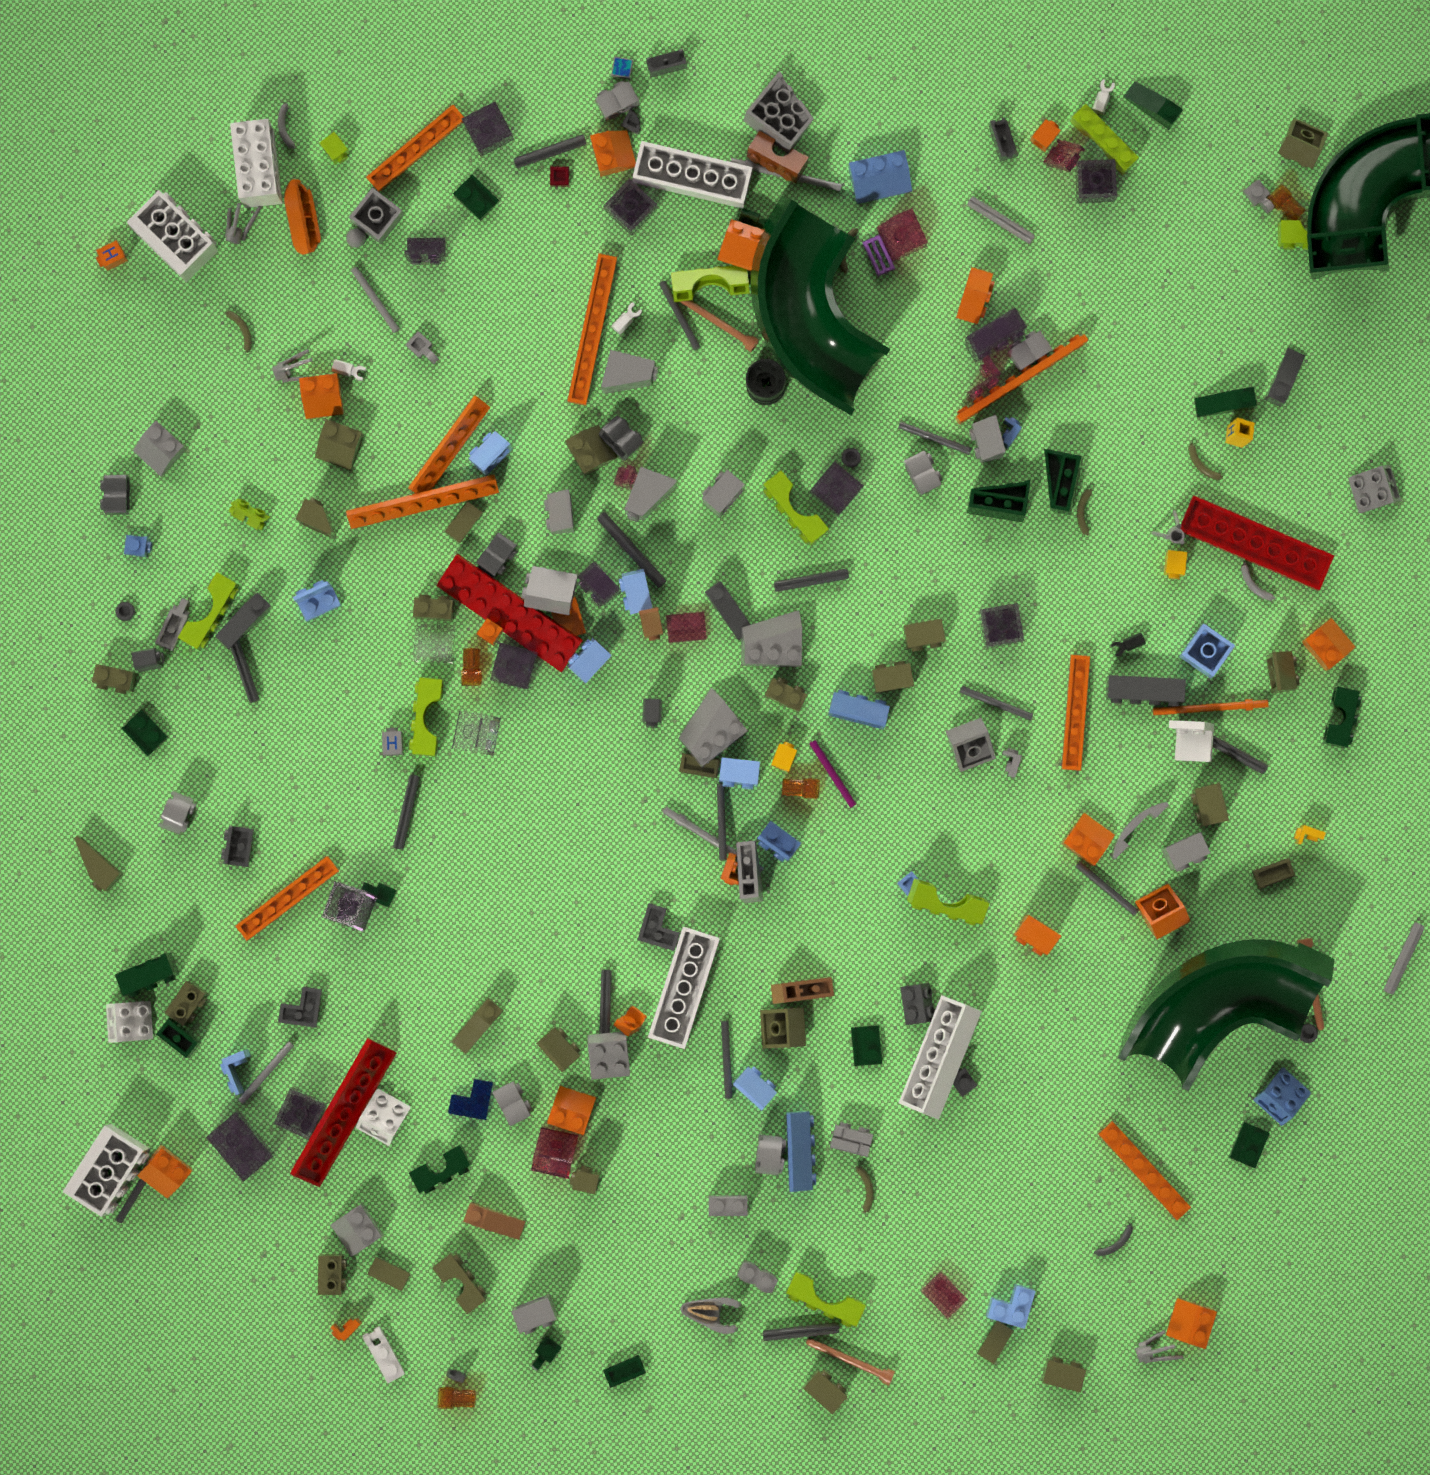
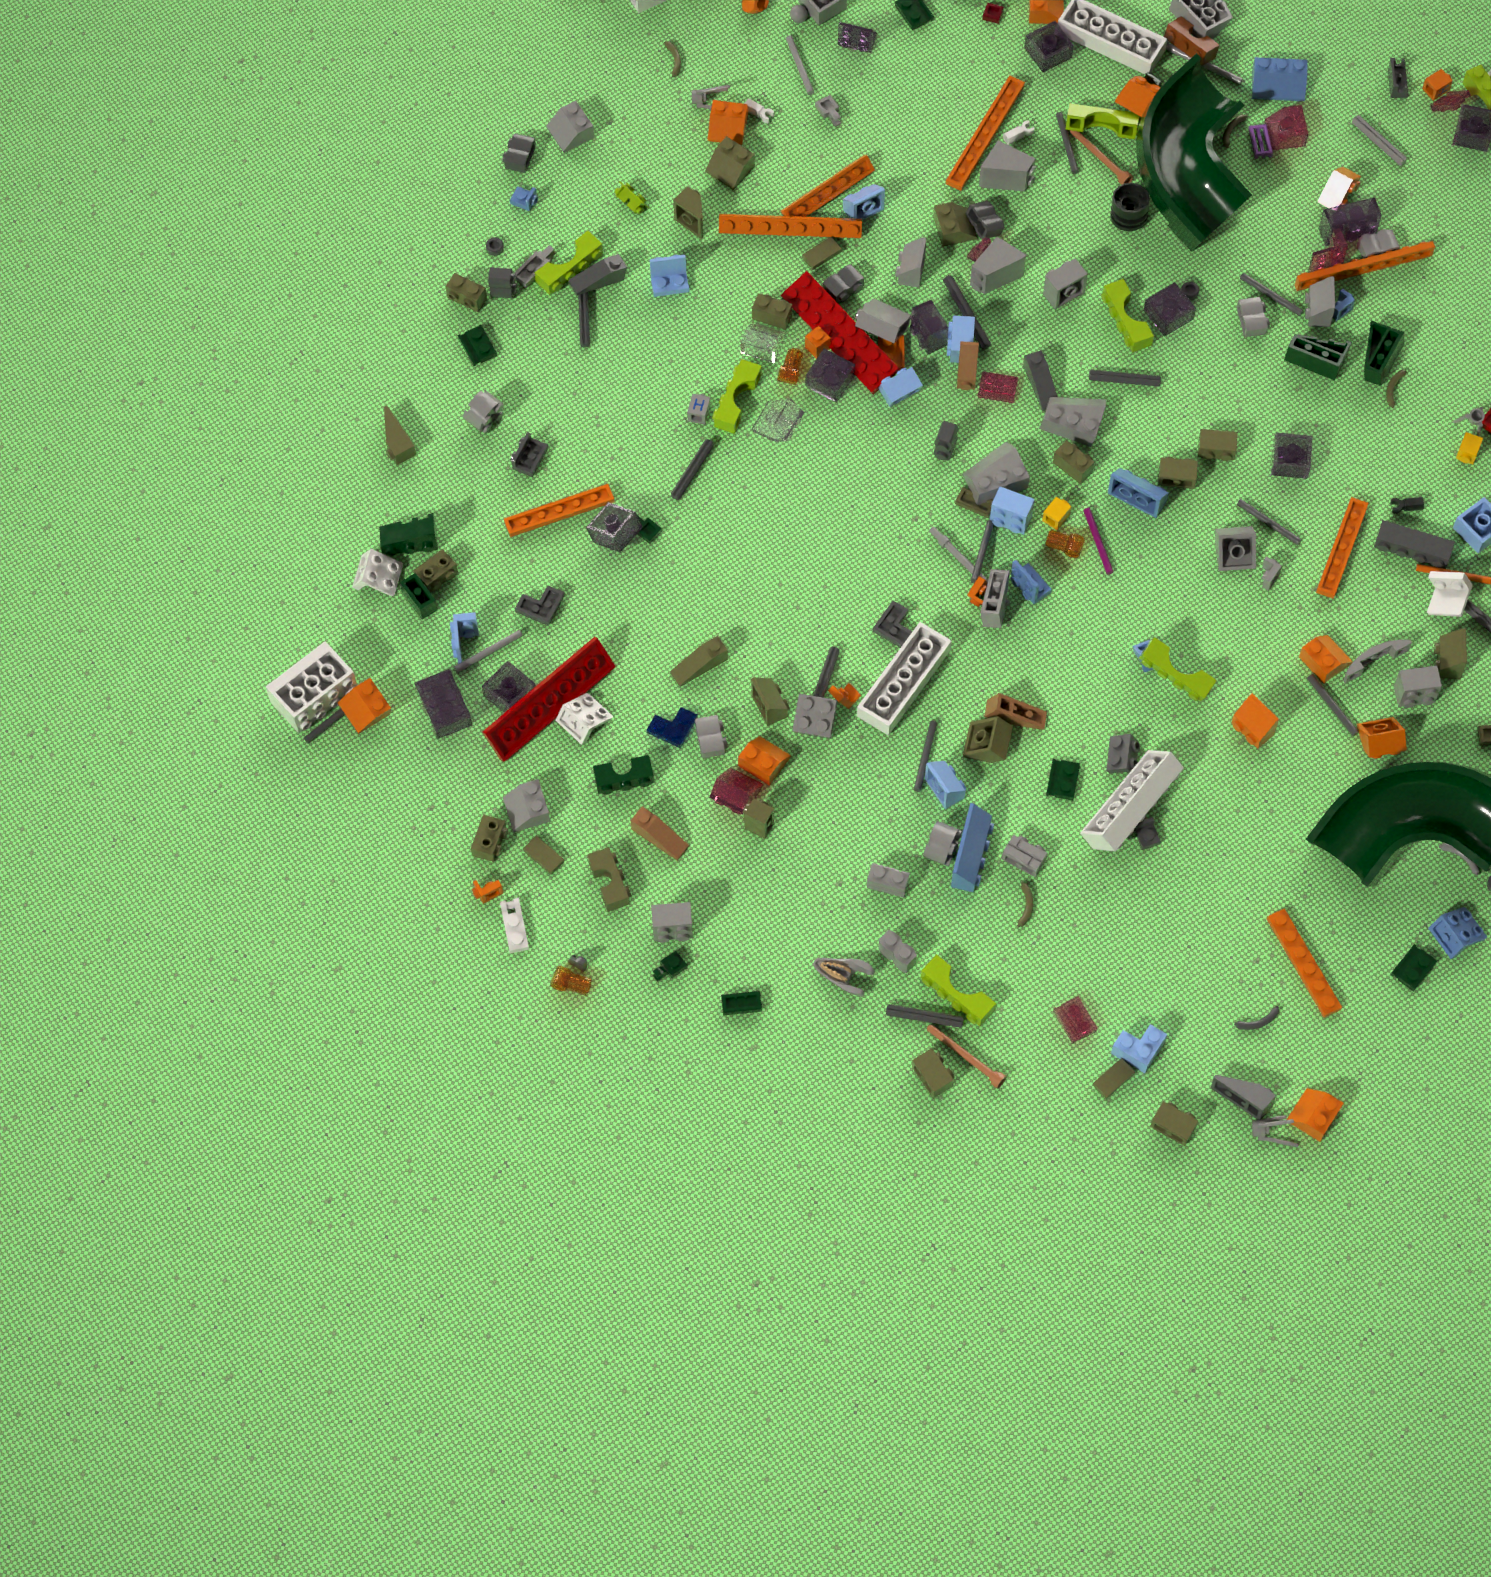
camera: 15 degrees right, 20 degrees down
none -> slope [1211,1075,1276,1121]

